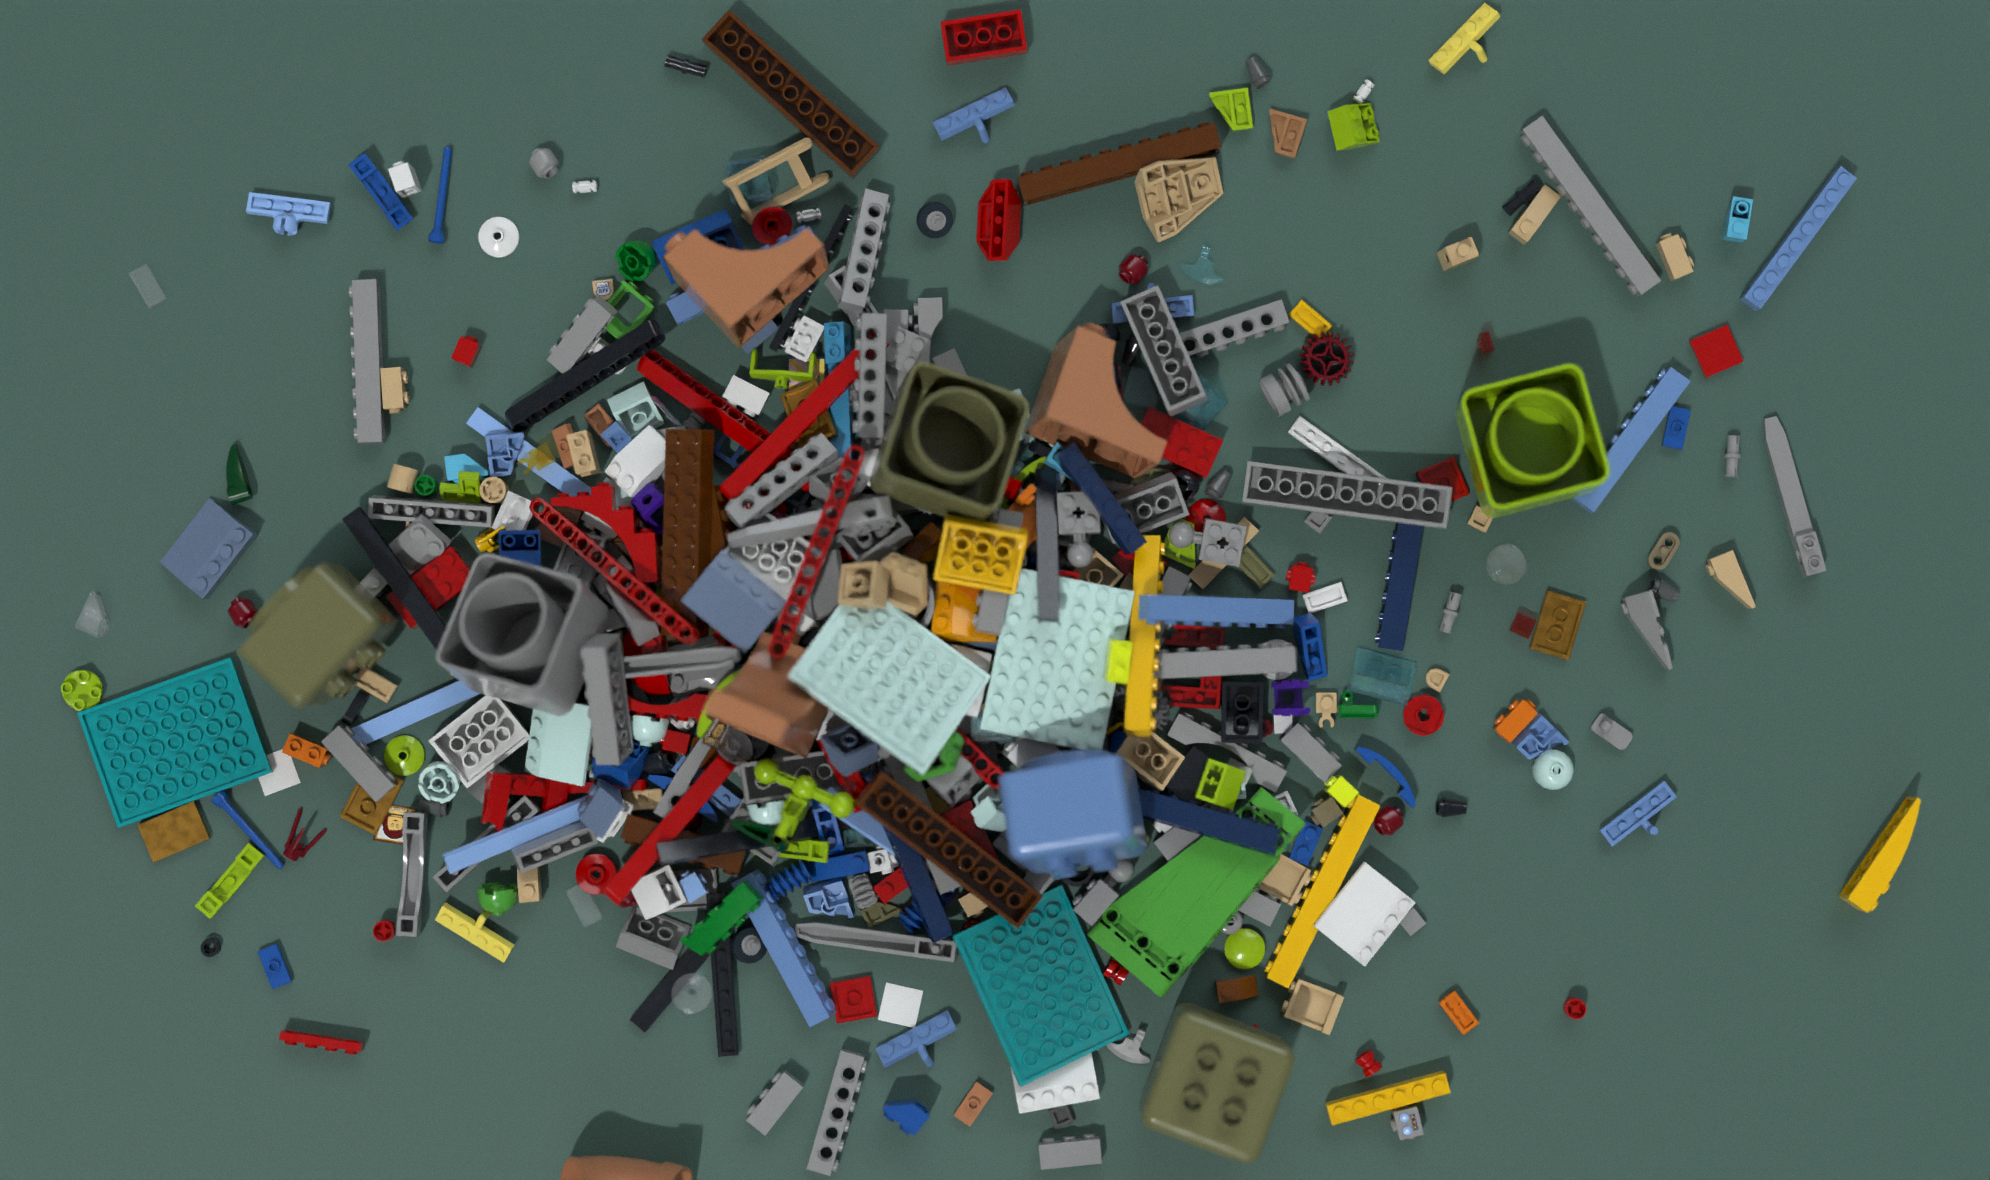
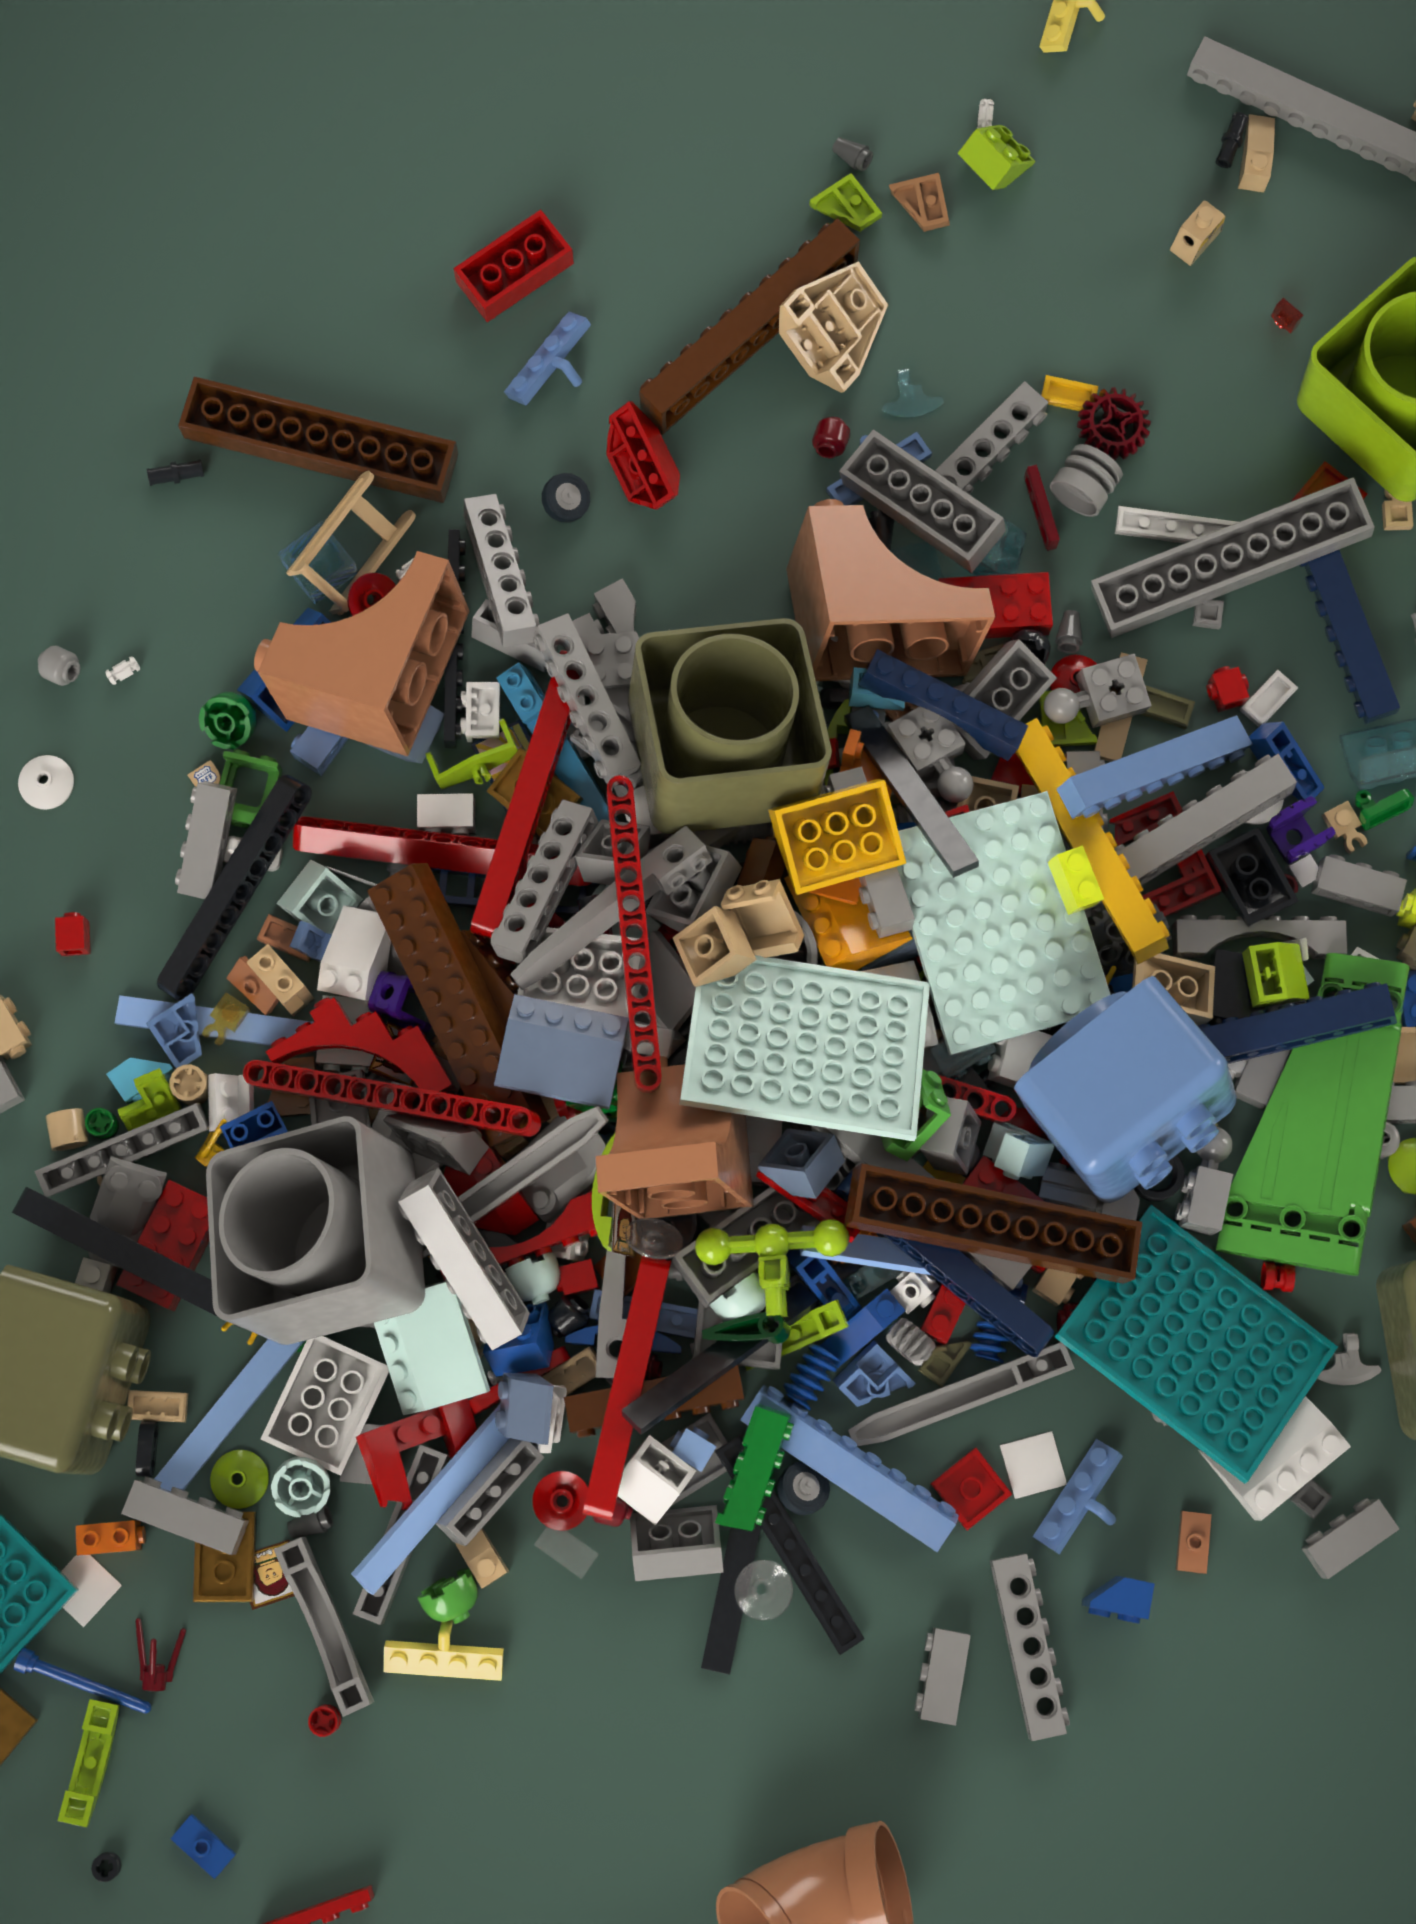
camera: 30 degrees left, 10 degrees down
none -> dark red tile [1024,464,1060,551]

